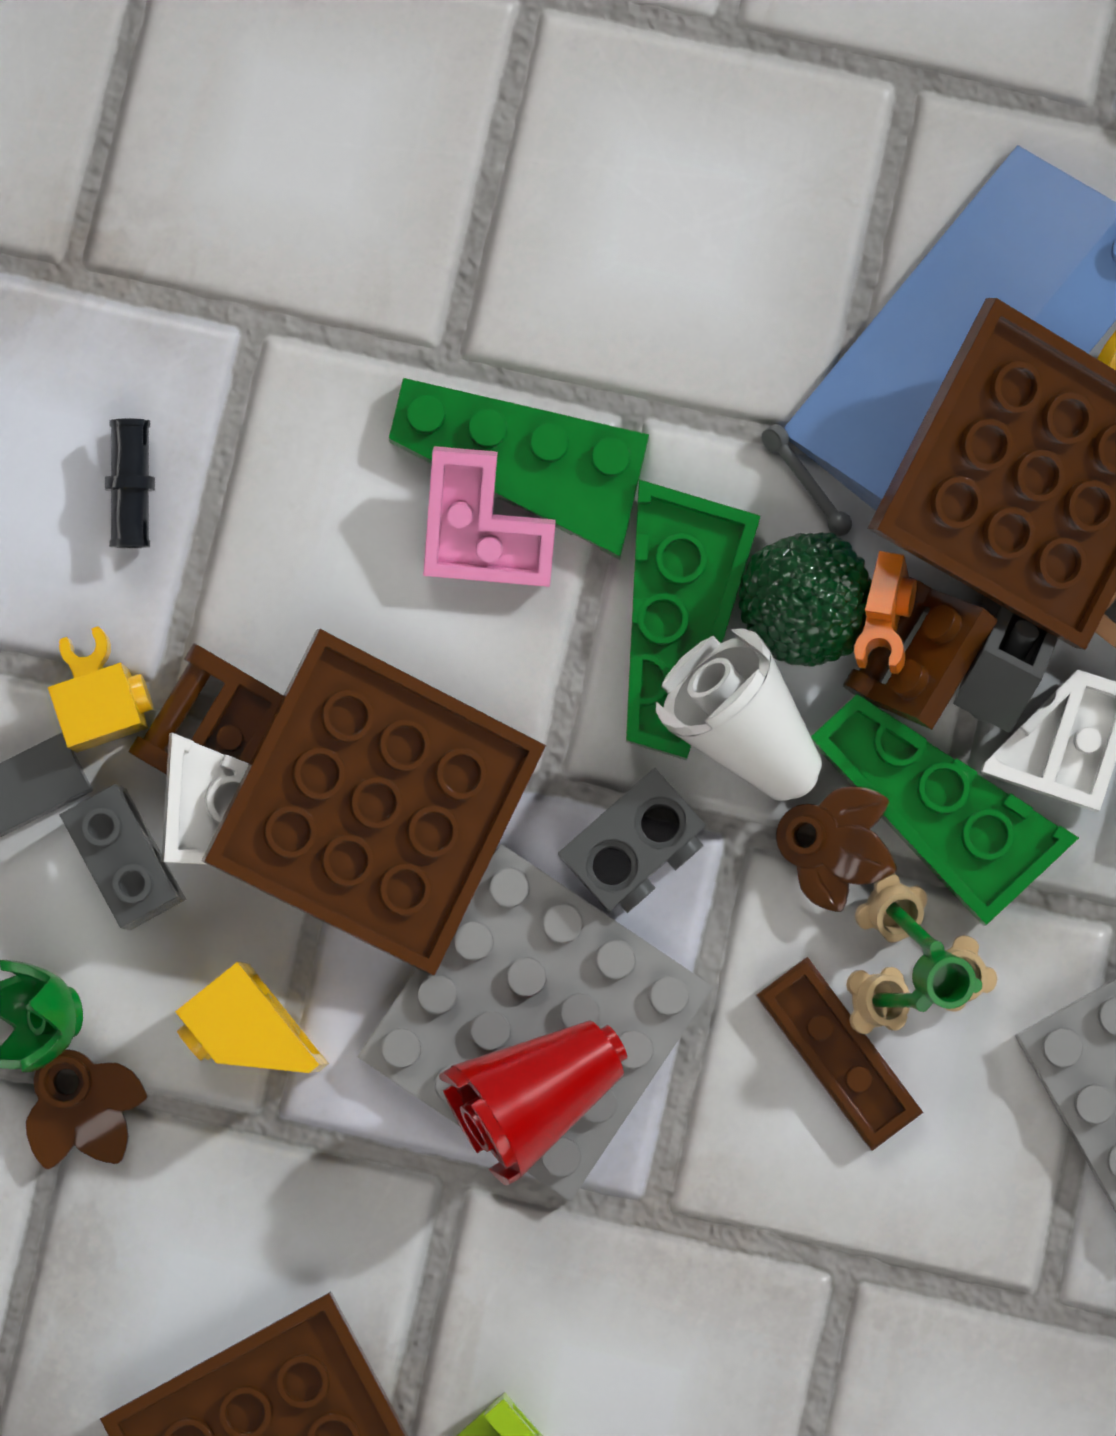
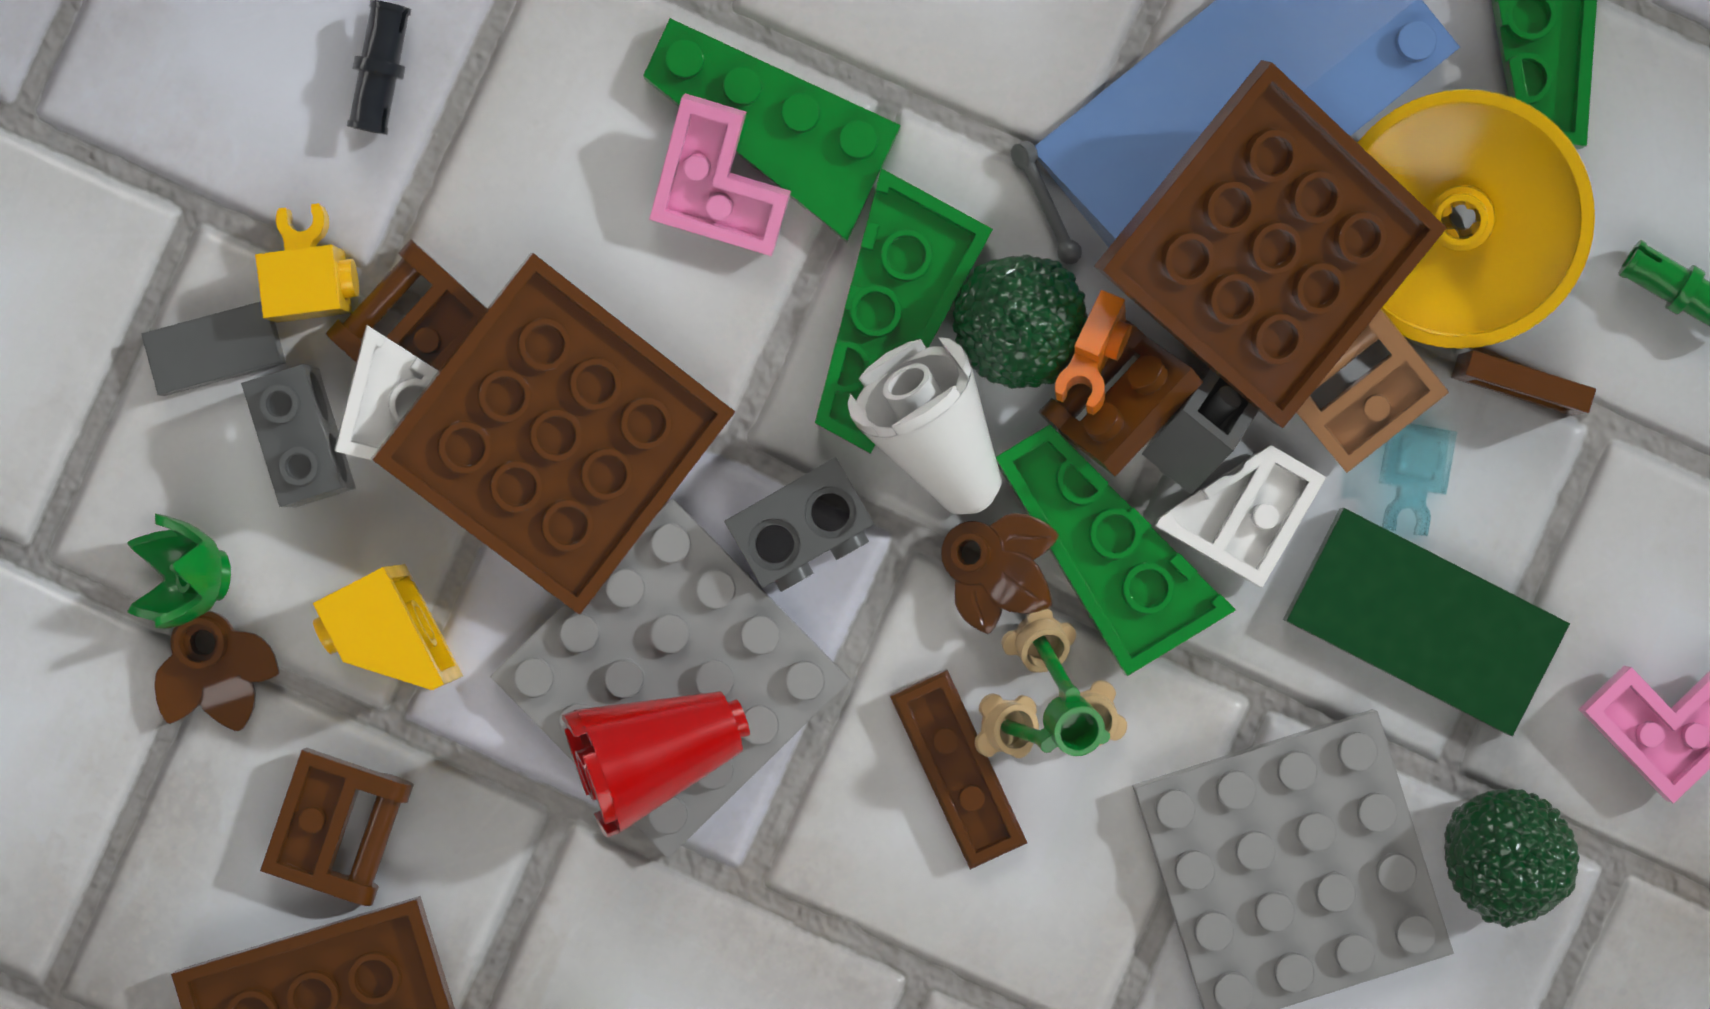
camera: 10 degrees right, 5 degrees up
none -> reddish brown plate [260,748,414,906]

